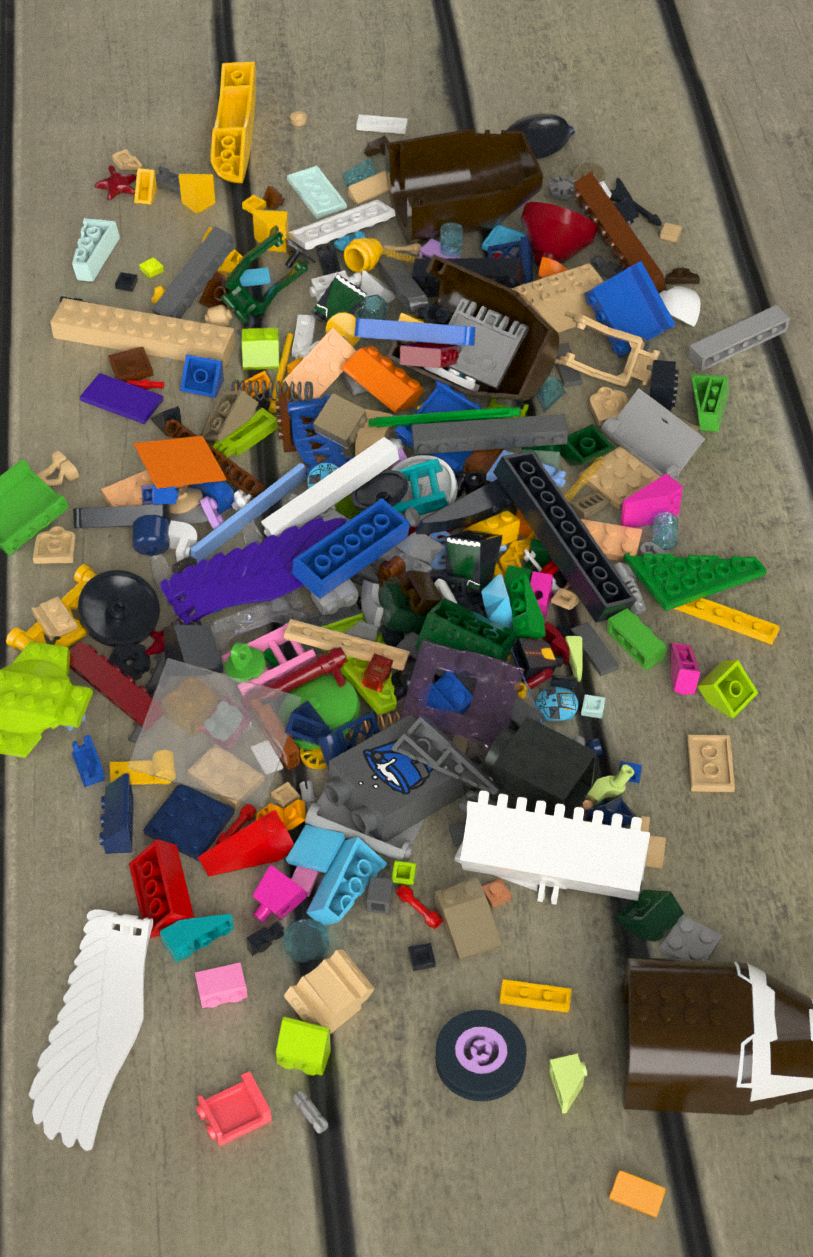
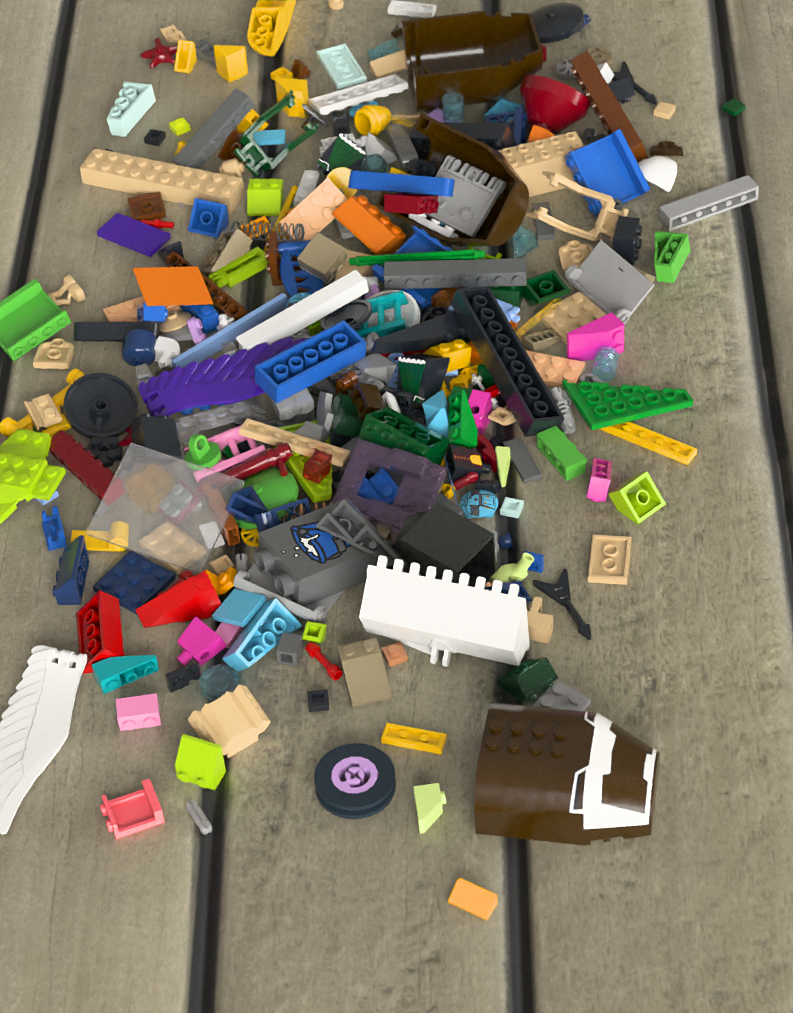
camera: 10 degrees right, 5 degrees down
none -> black piece [532,569,591,640]
none -> dark green tile [722,98,746,116]

